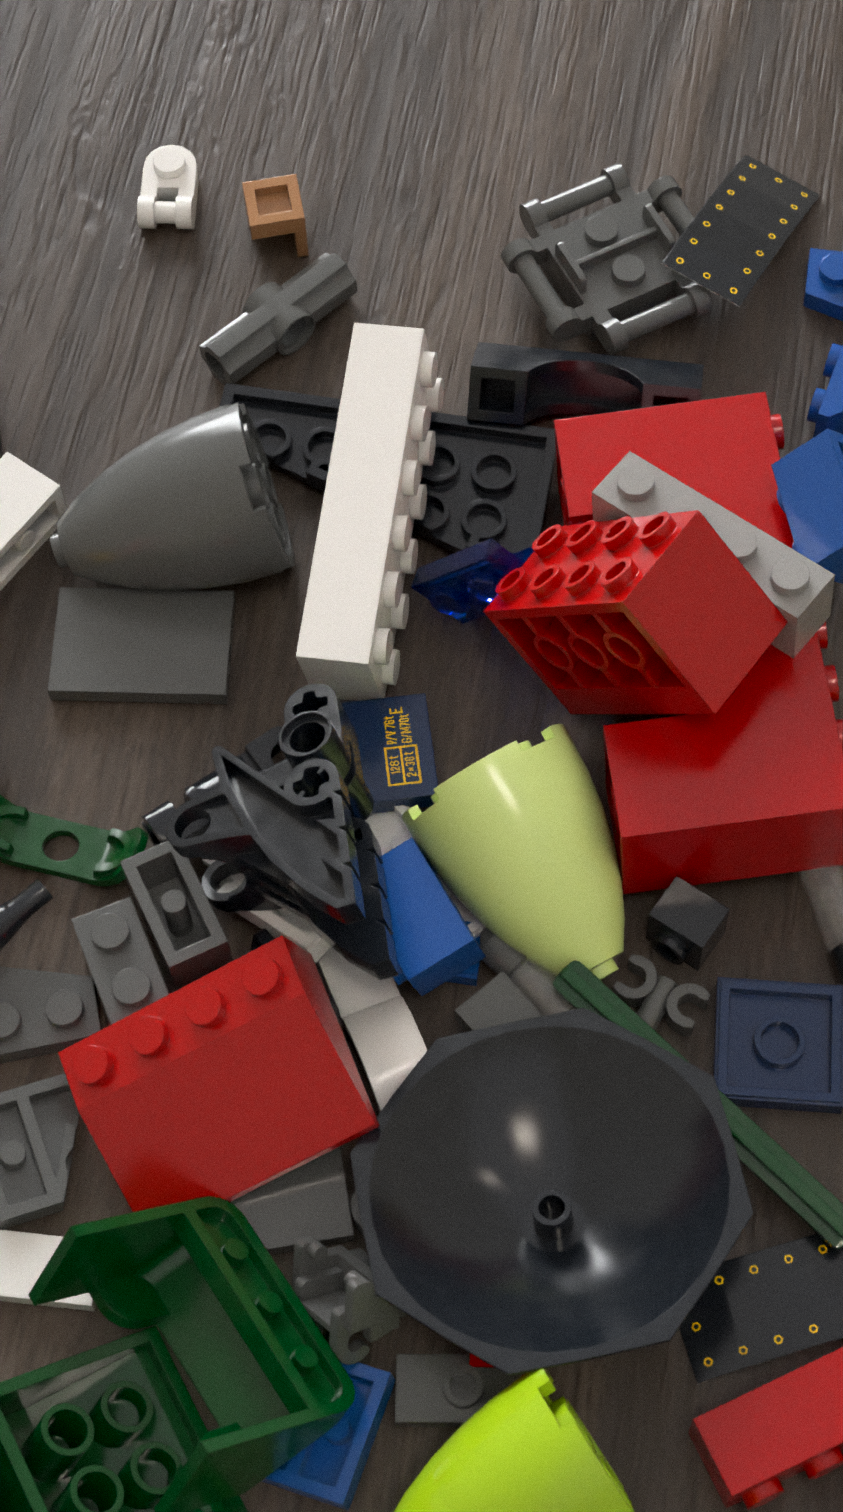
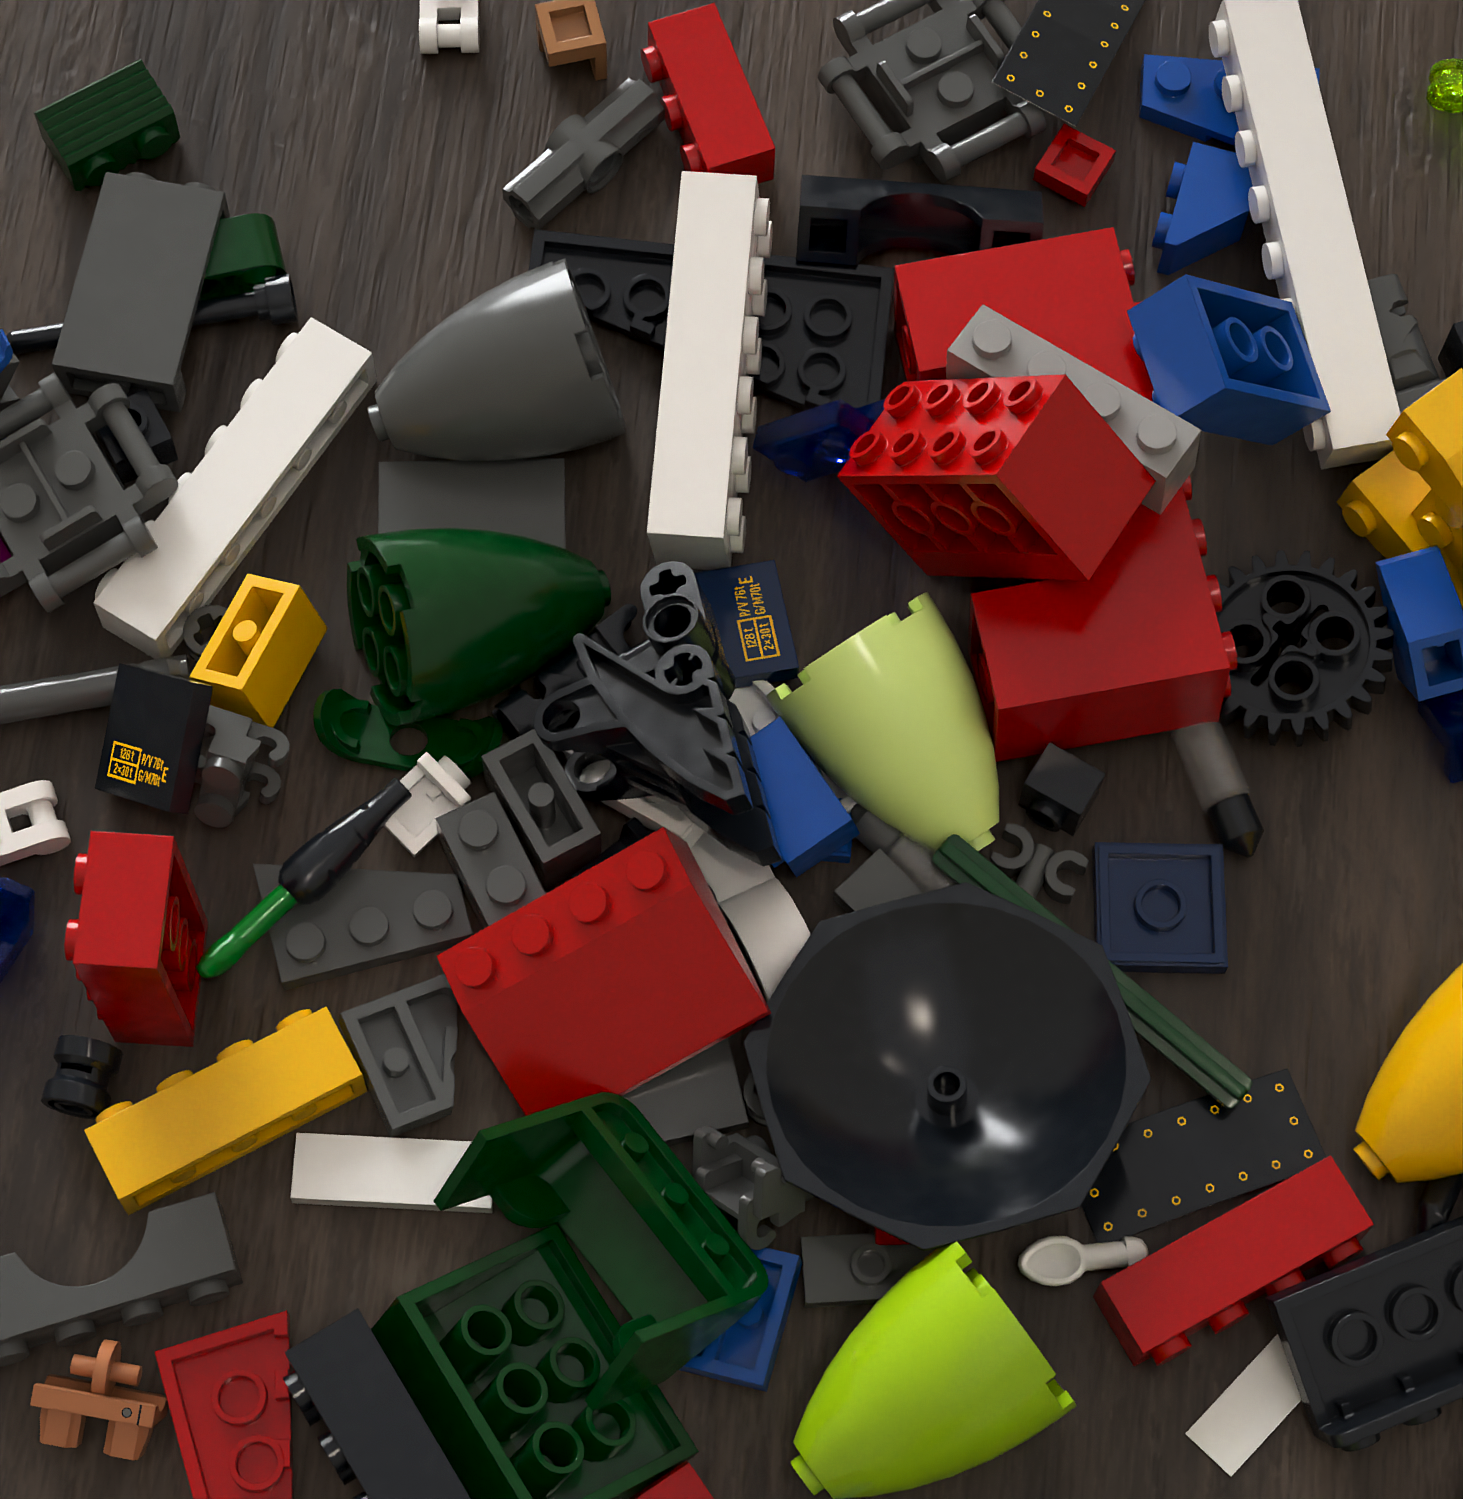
camera: 10 degrees left, 5 degrees up
none -> dark green cylinder [347,528,611,726]
none -> white bracket [384,752,471,858]
none -> red brick [641,3,775,184]
none -> white piece [1017,1236,1149,1286]
none -> red plate [1033,124,1116,207]

